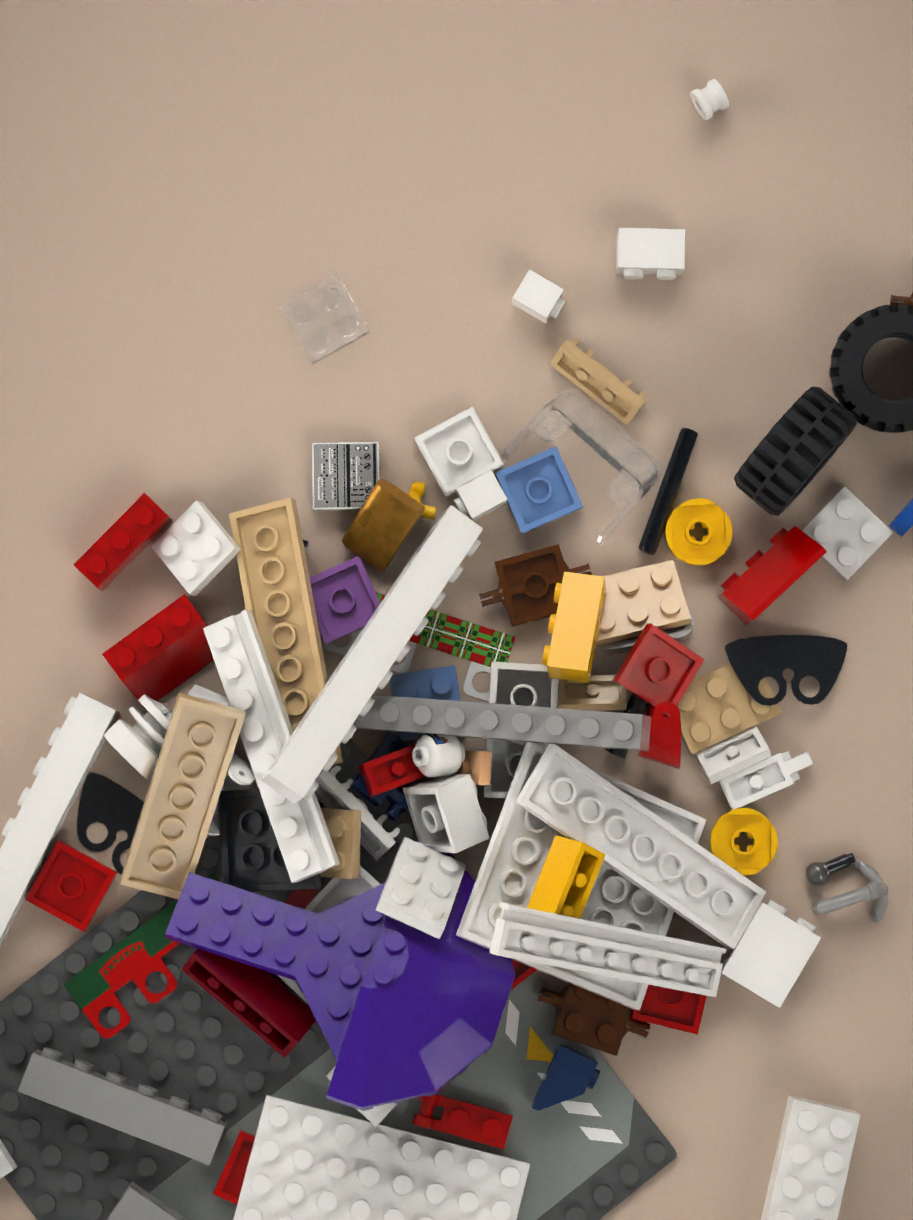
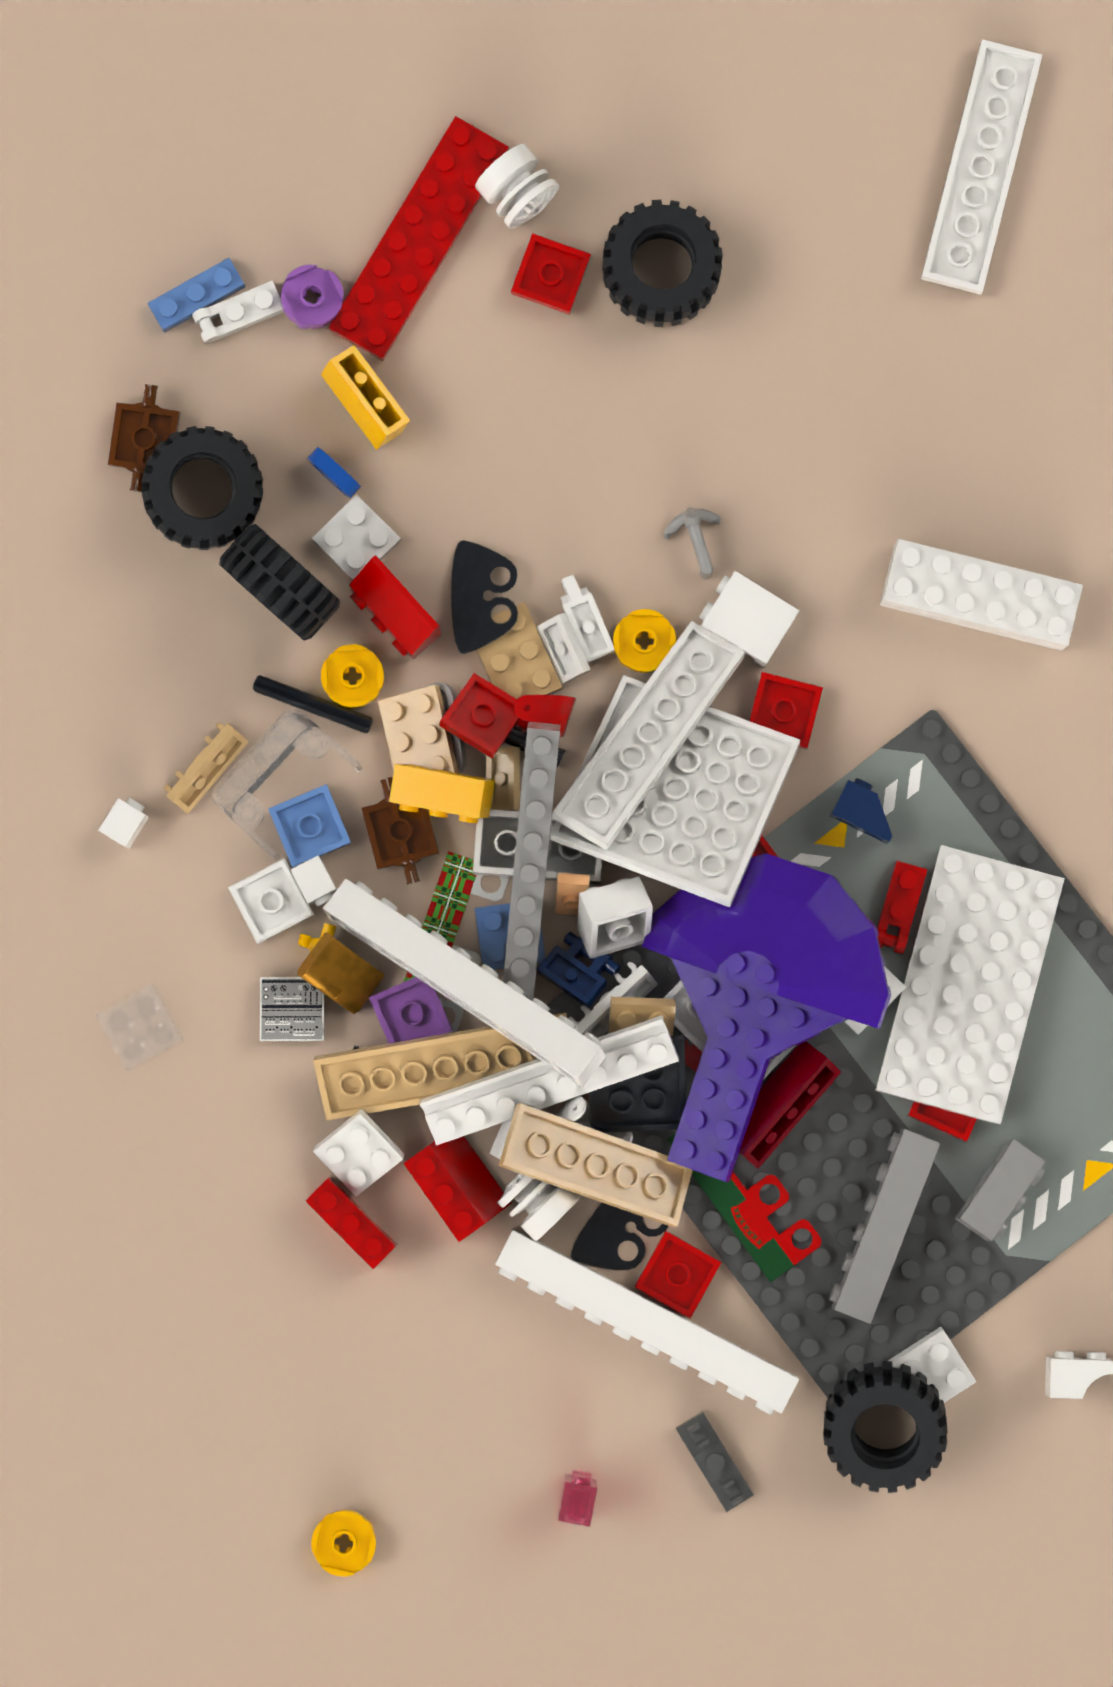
camera: 90 degrees left, 0 degrees up
red plate [358,744,426,797] -> none
white plate [376,837,466,939] -> none
white head [412,733,465,777] -> none
white plate [490,902,726,997] -> none
yellow brick [527,835,606,919] -> none
reddish brown plate [537,982,650,1056] -> none
white brick [616,228,685,280] -> none
piece [806,853,856,885] -> none

